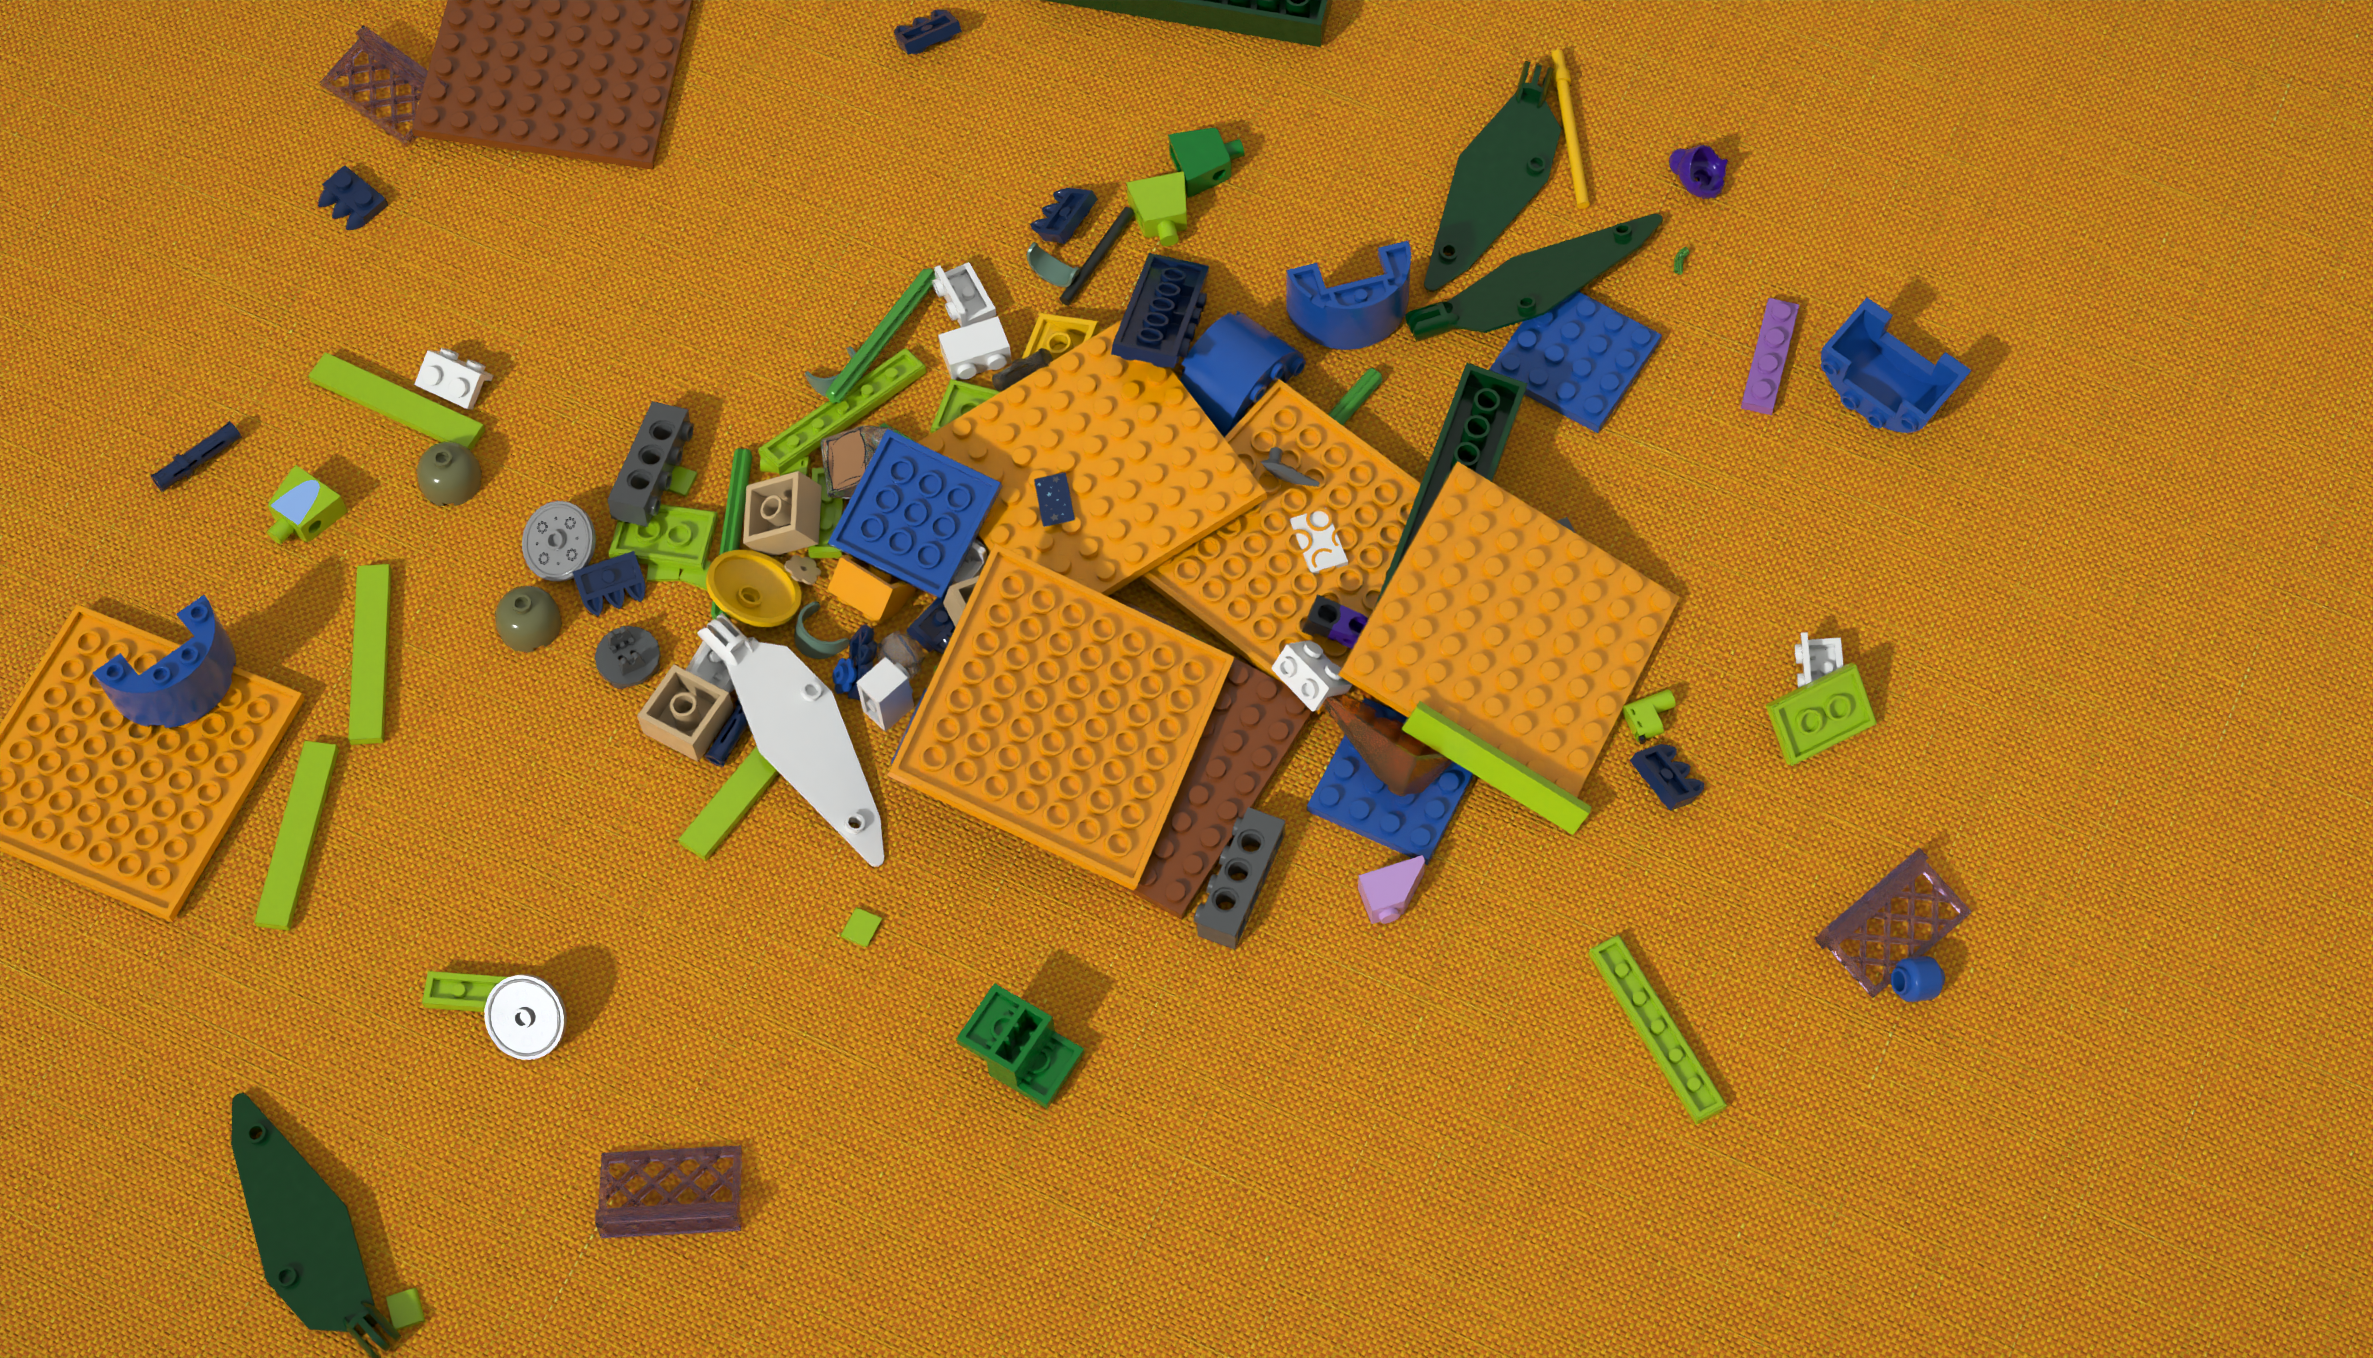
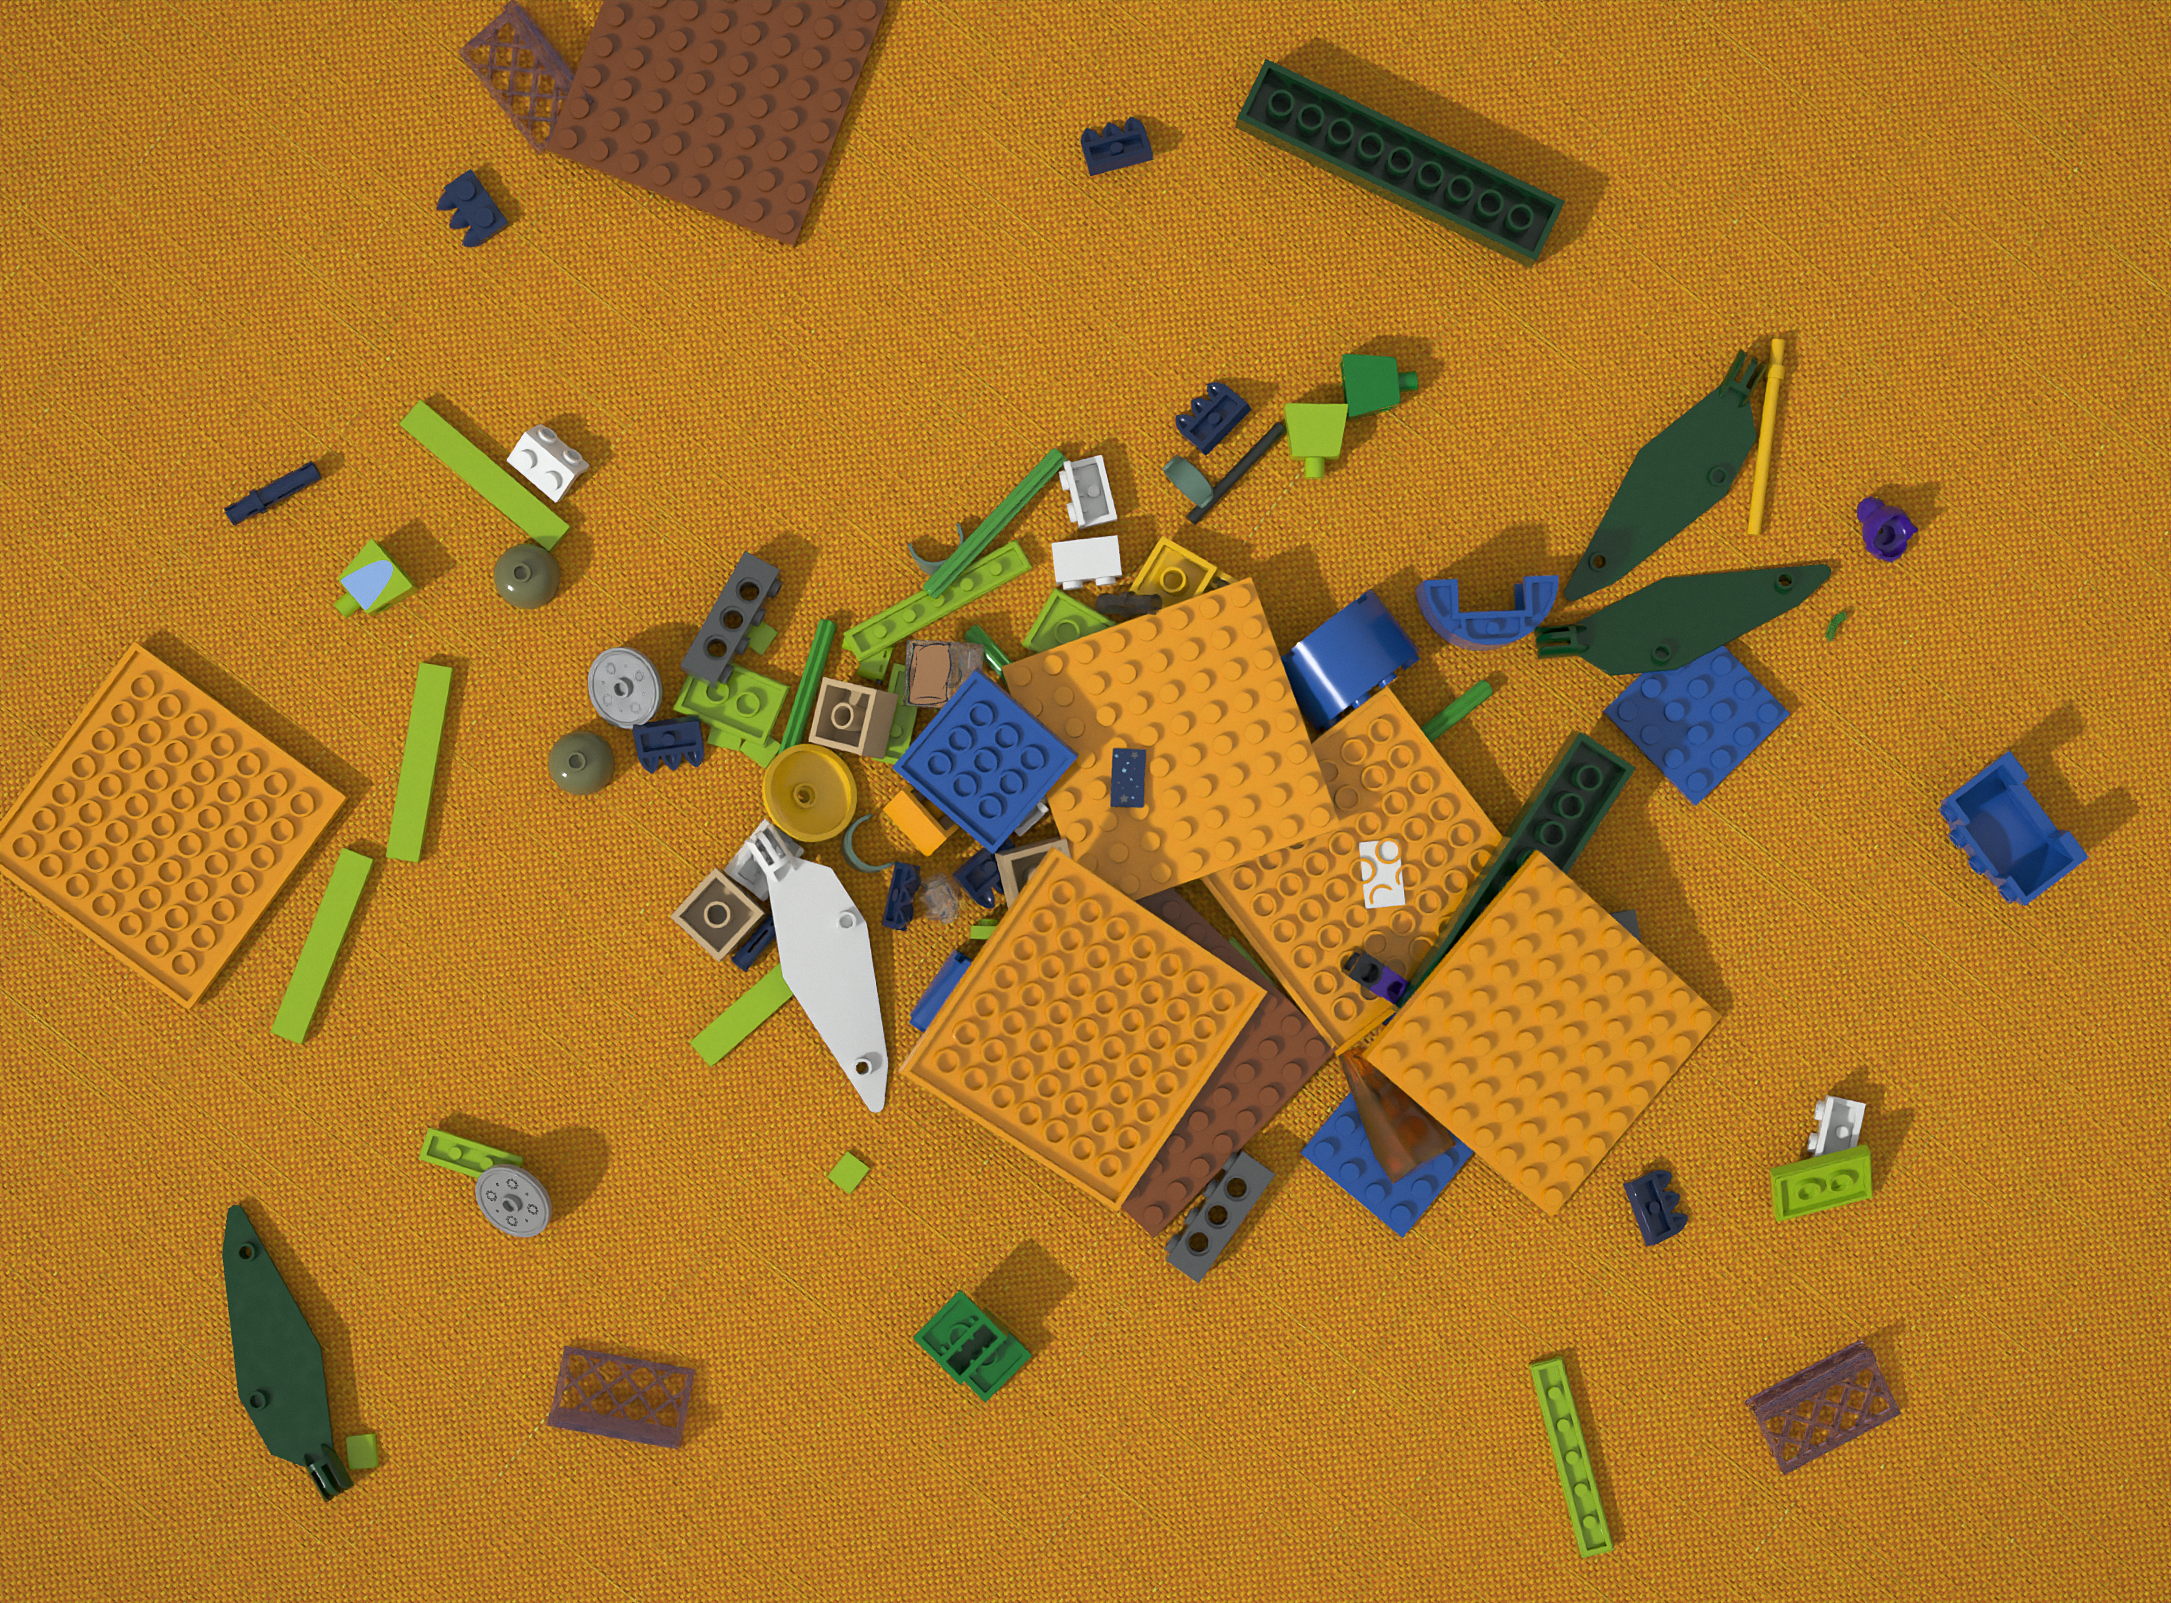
camera: 10 degrees right, 25 degrees up
blue cylinder [93,595,236,728] -> none
dark grey plate [595,626,661,689] -> none
tan plant [784,555,821,585] -> none
blue plant [832,658,857,694] -> none
white brick [856,657,914,732] -> none
dark blue plate [1111,253,1209,368] -> none
dark grey bar [1261,447,1320,487] -> none
white bracket [1272,640,1353,711] -> none
lavender slope [1358,855,1425,924] -> none
lime tile [1401,701,1592,835] -> none
lime piece [1622,689,1676,744] -> none
medium lavender plate [1741,298,1799,415] -> none
blue head [1891,956,1945,1002] -> none

